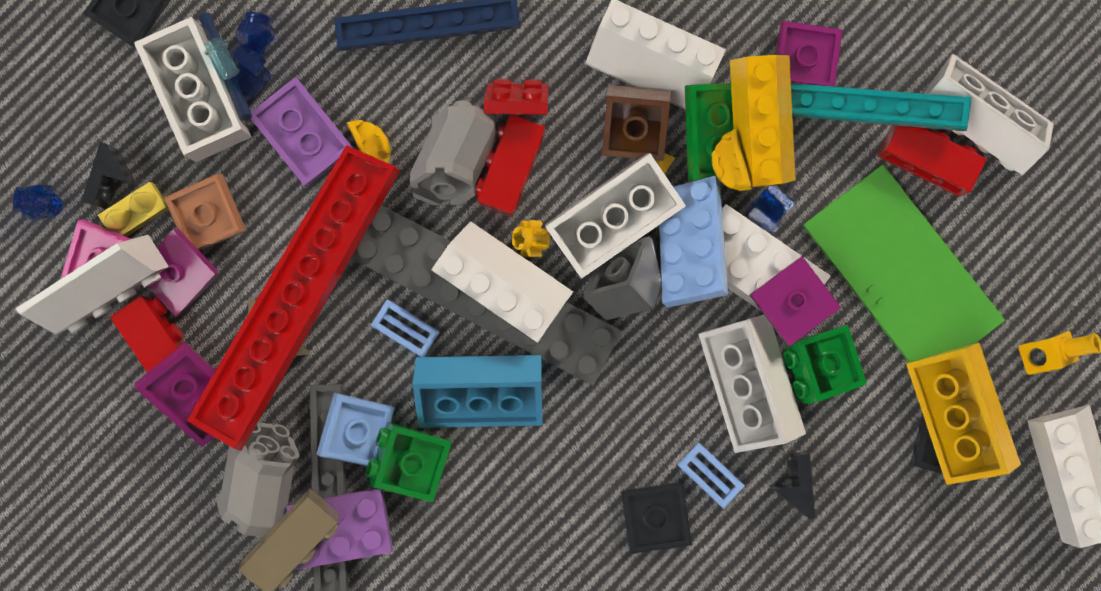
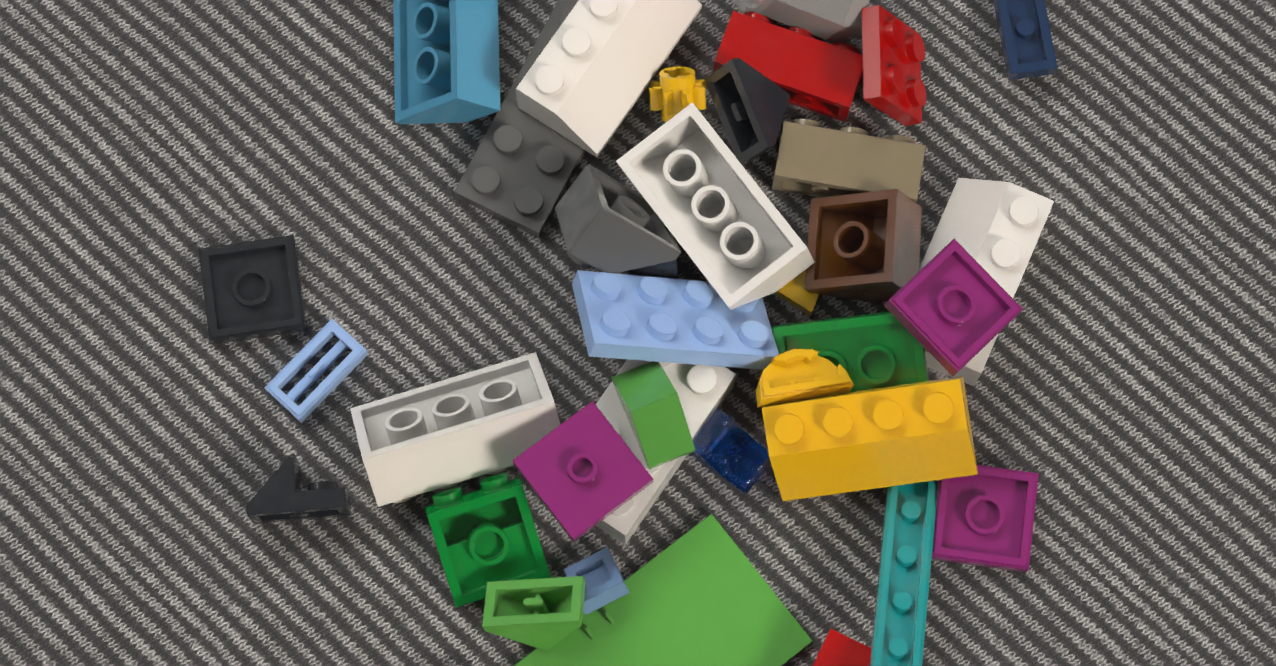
camera: 85 degrees right, 10 degrees down
none -> bright green slope [482,576,586,651]
none -> medium blue plate [564,547,630,615]
none -> bright green slope [611,361,695,469]
none -> black slope [704,58,790,165]
none -> dark tan brick [772,119,926,203]
none -> magenta plate [884,239,1023,376]

